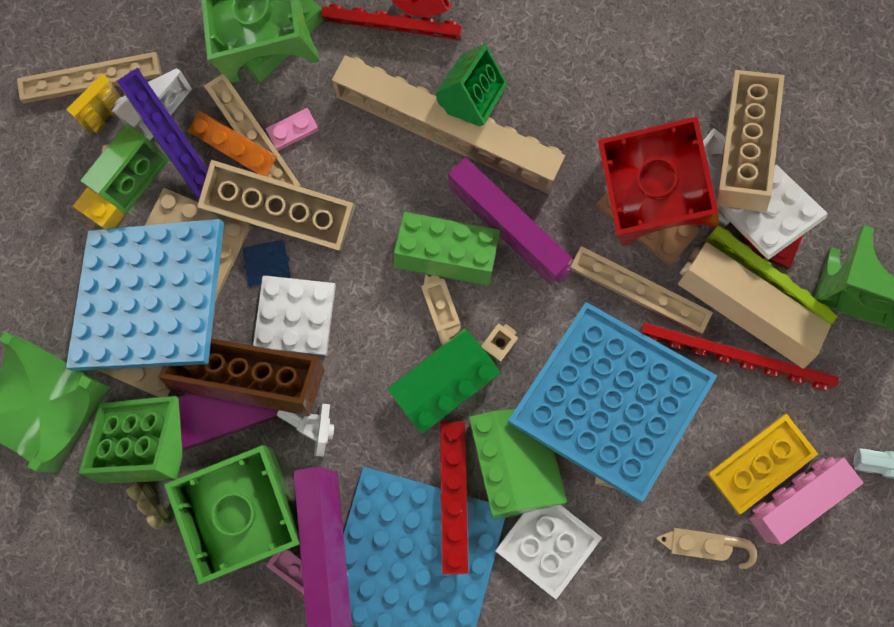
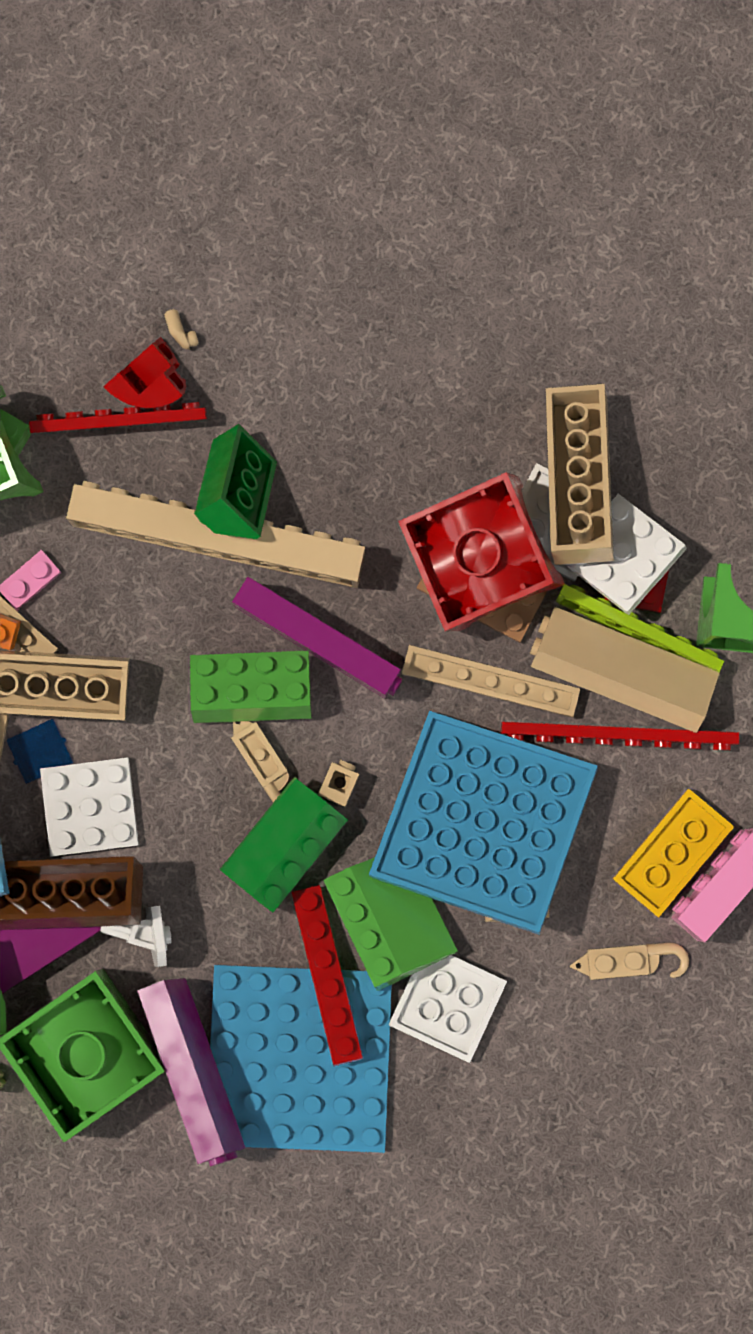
camera: 15 degrees left, 5 degrees up
bright pink plate [266,549,304,594] -> none

